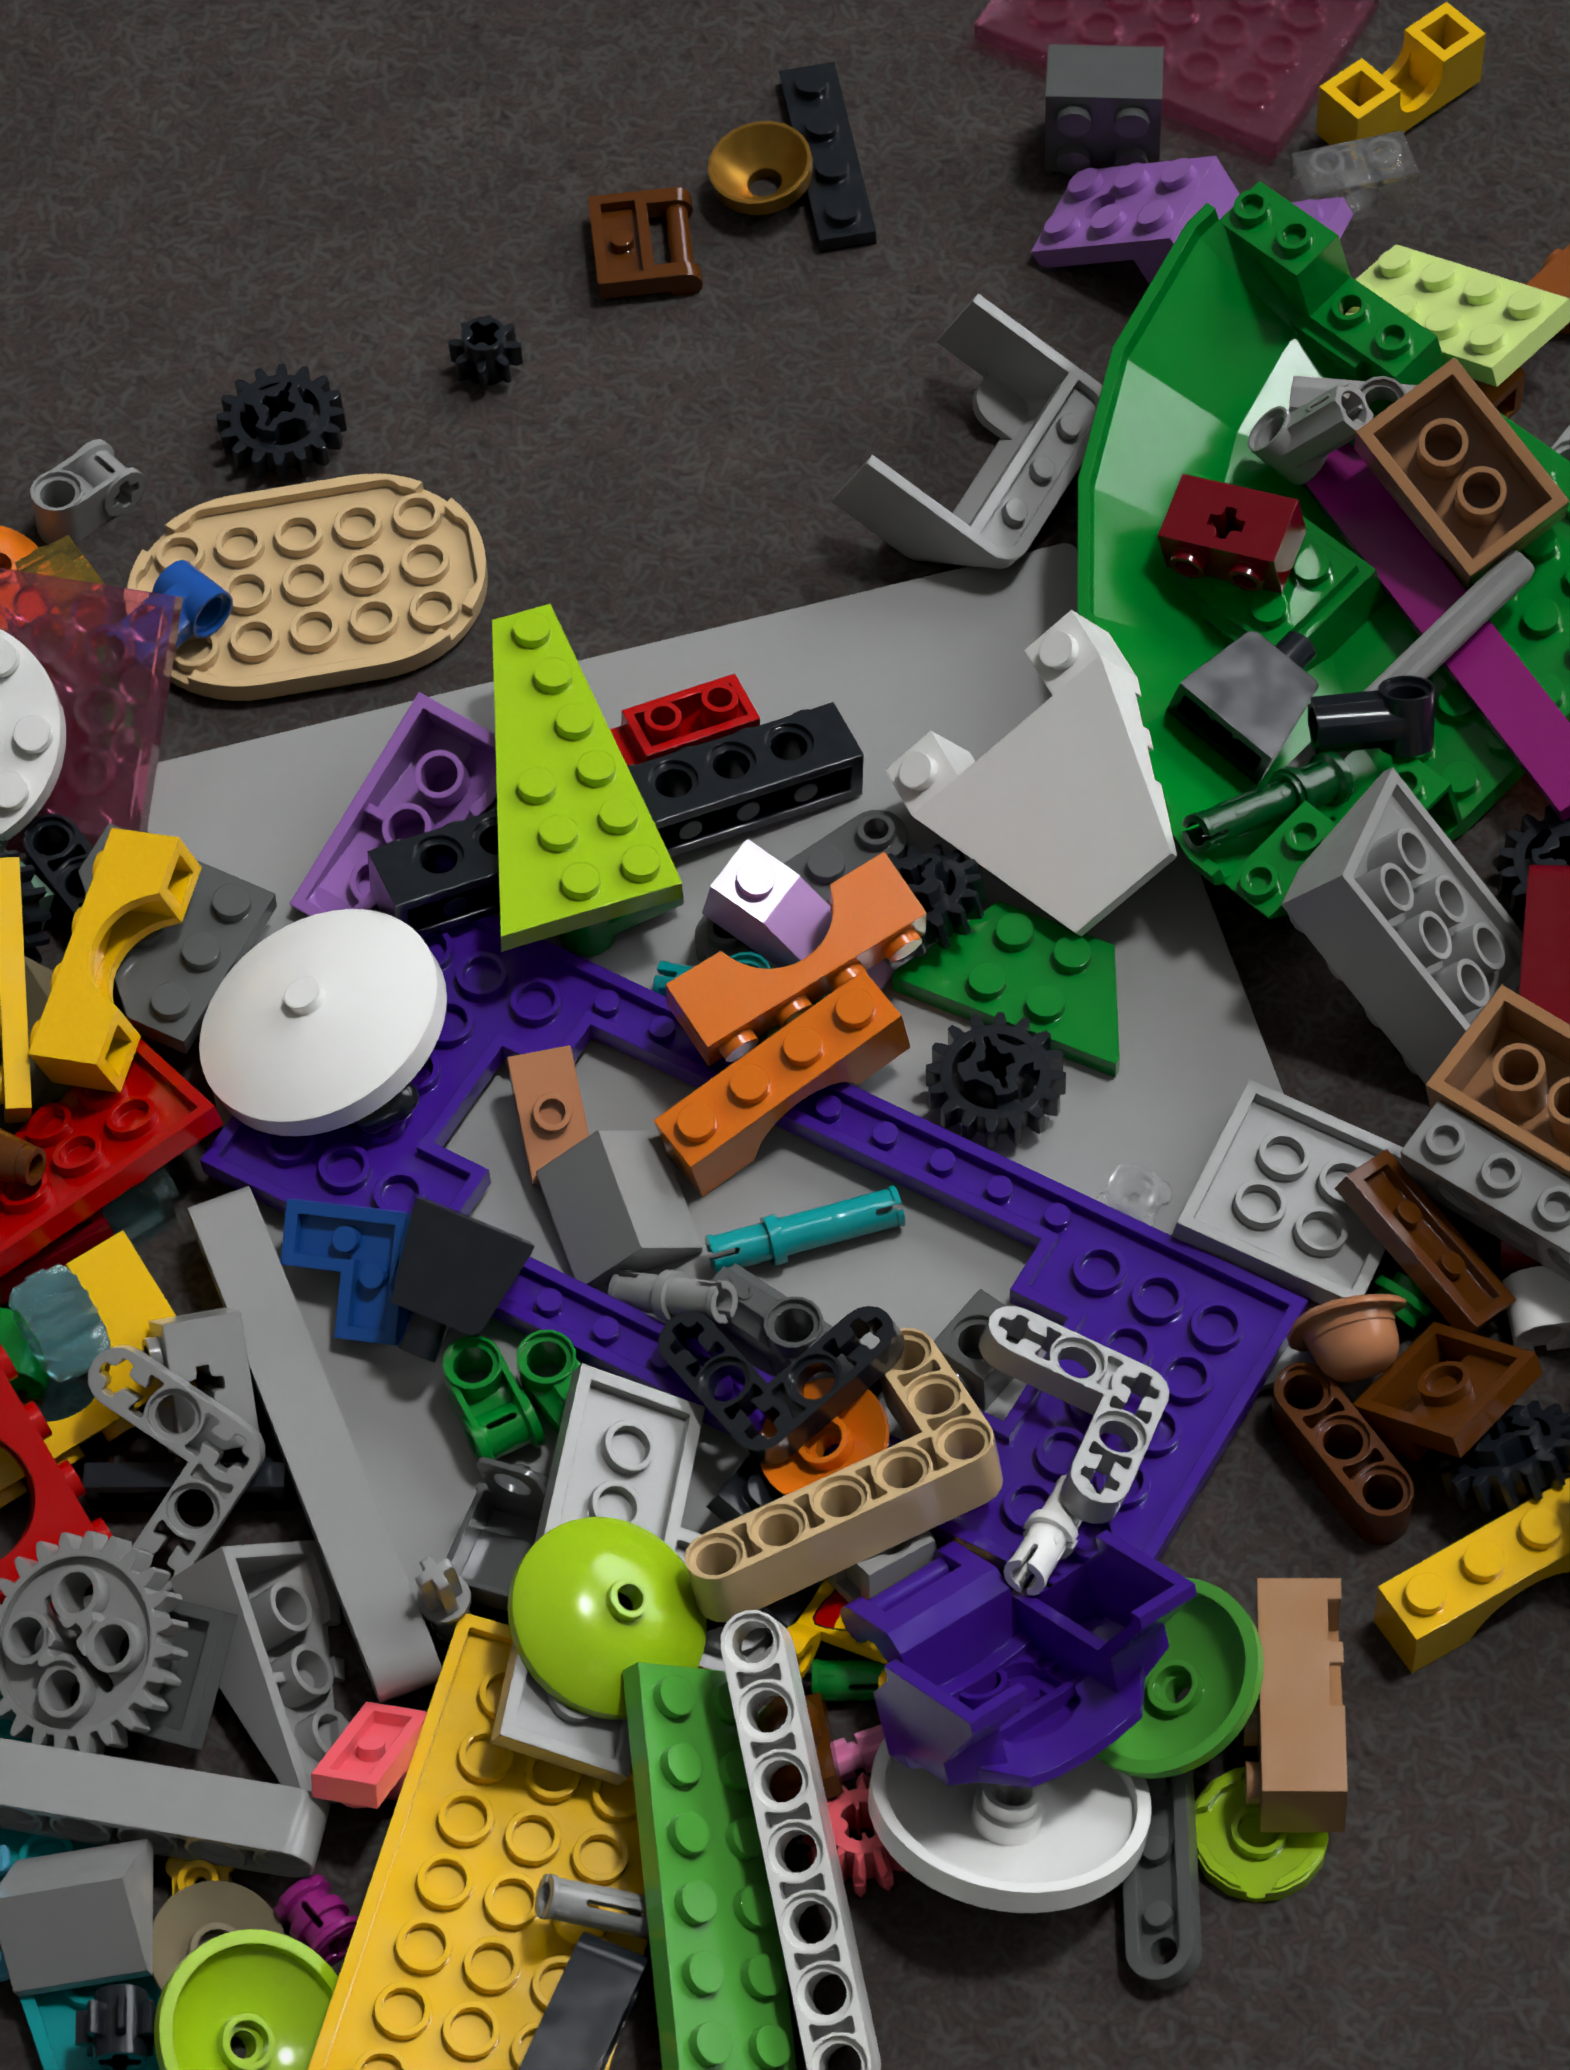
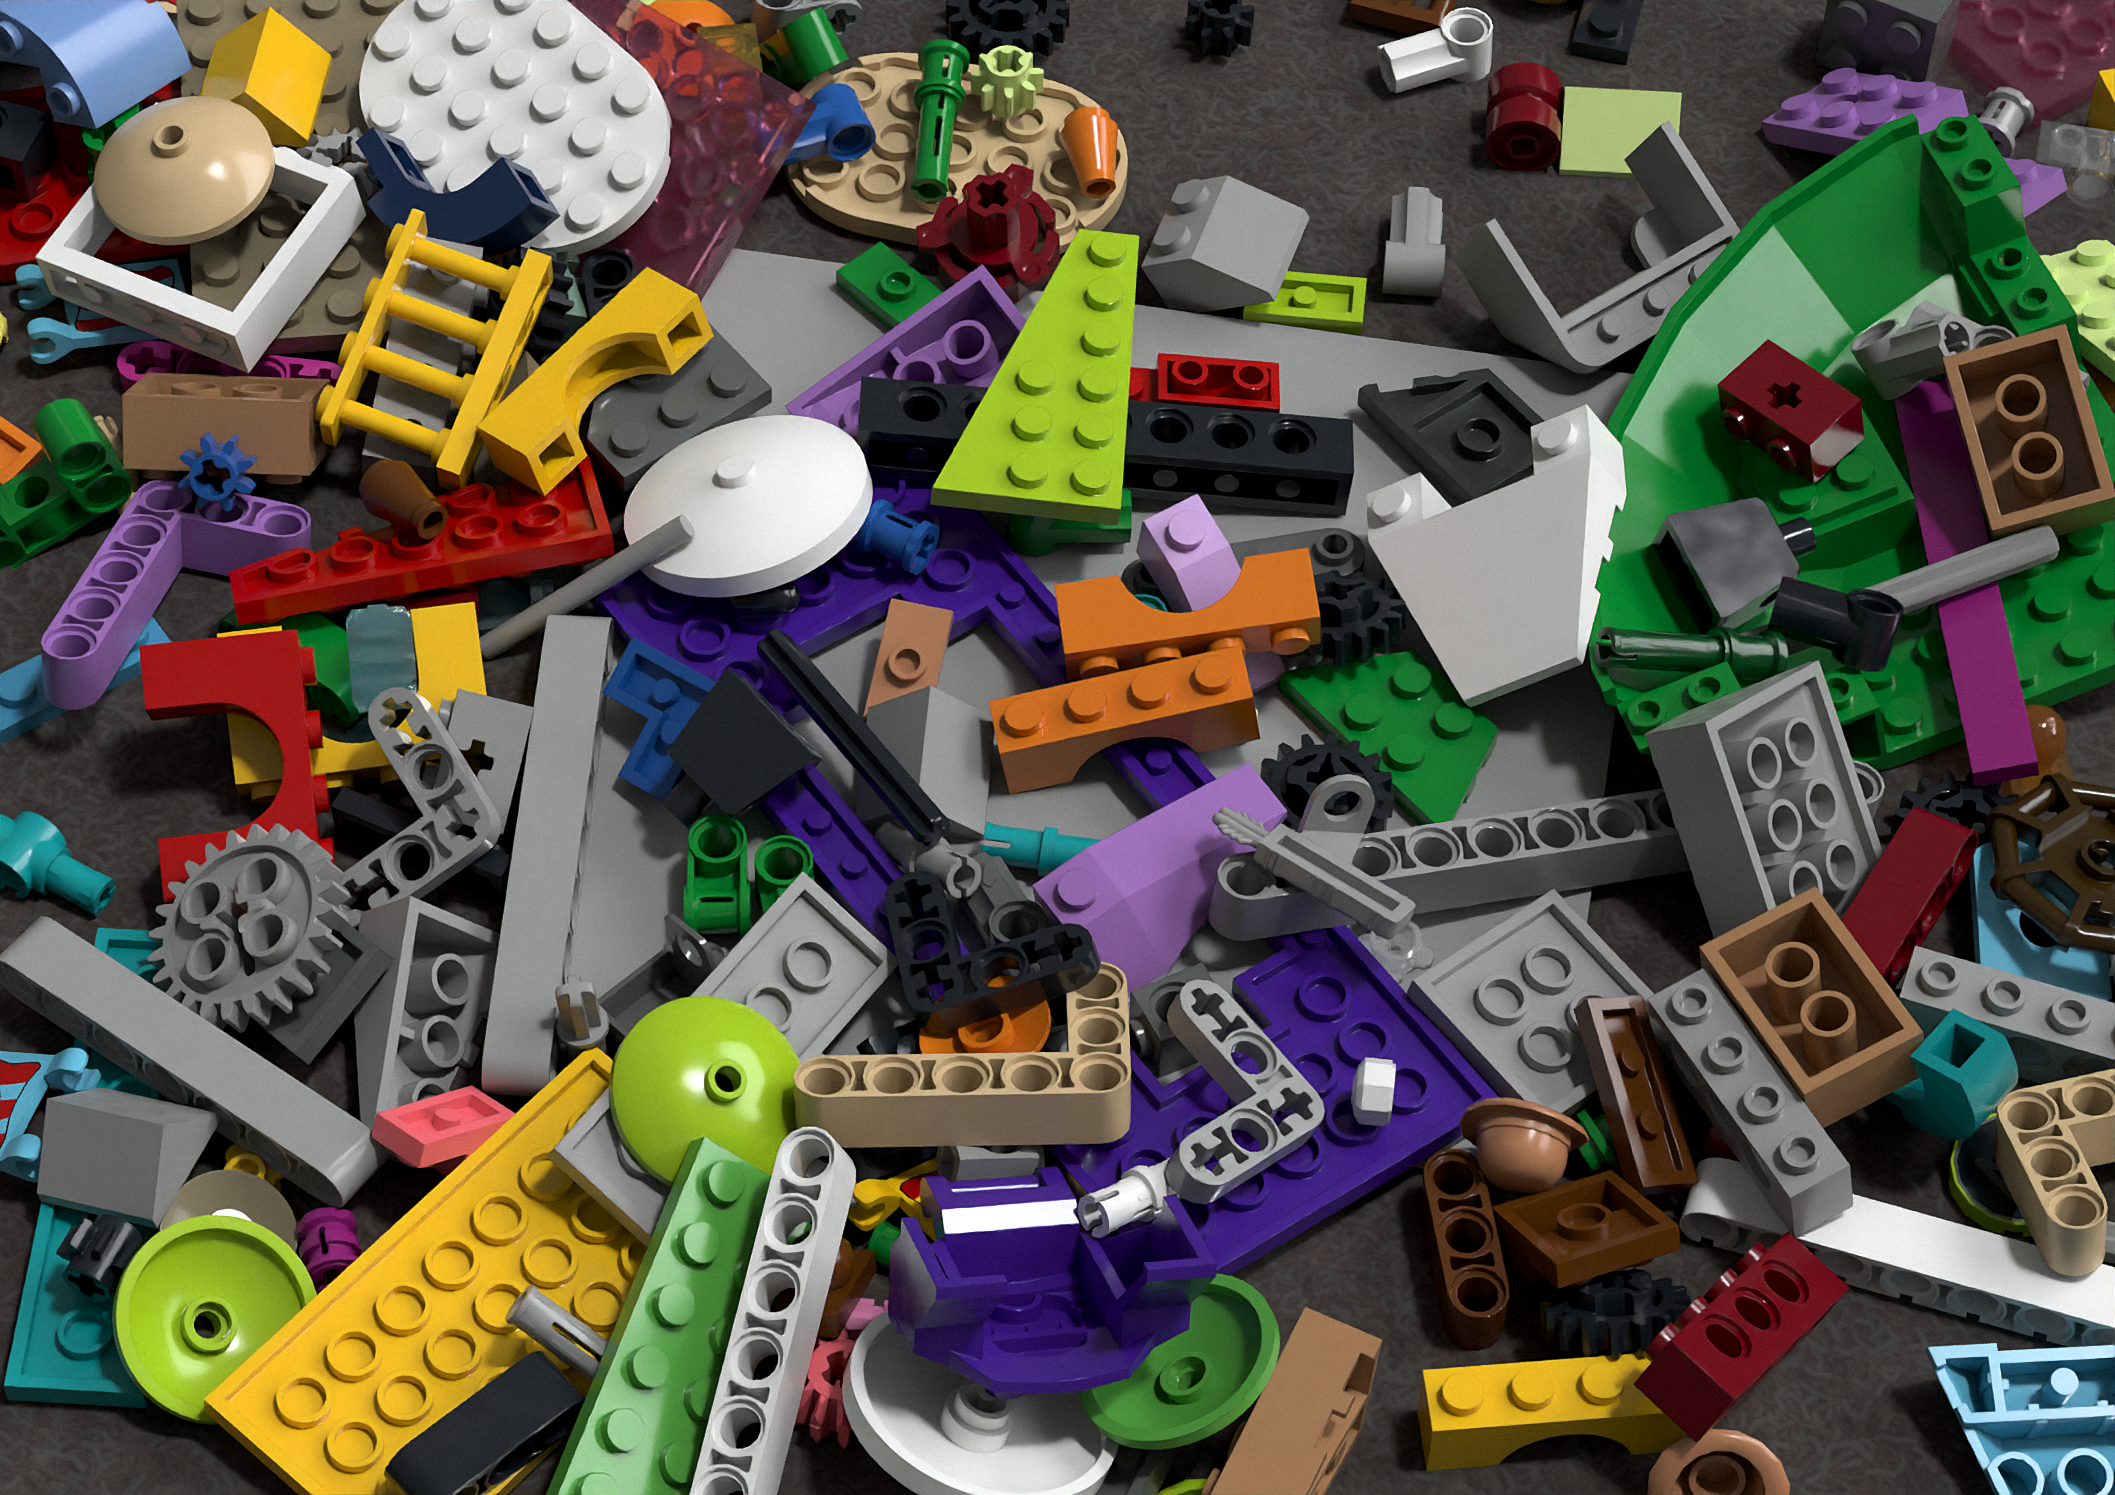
camera: 20 degrees right, 5 degrees down
none -> light grey bar [479,515,695,660]
none -> green piece [755,7,849,92]
none -> black axle [756,629,950,847]
none -> green plate [836,241,943,330]
none -> blue bush [856,499,939,575]
none -> green pin [910,39,970,203]
none -> dark red piece [916,163,1060,304]
none -> yellowish green gear [971,45,1044,118]
none -> medium lavender wedge [1032,762,1287,1002]
none -> orange cone [1060,107,1118,198]
none -> light grey slope [1141,175,1310,313]
none -> light grey beam [1208,761,1885,941]
none -> light grey piece [1212,774,1416,940]
none -> lime plate [1243,271,1367,336]
none -> white tile [1351,1057,1396,1127]
none -> pearl dark grey wing [1357,368,1544,504]
none -> white piece [1377,7,1493,93]
none -> light grey piece [1382,187,1445,298]
none -> dark red wheel [1485,62,1562,171]
none -> yellowish green slope [1559,86,1682,179]
none -> light grey bush [1978,87,2035,158]

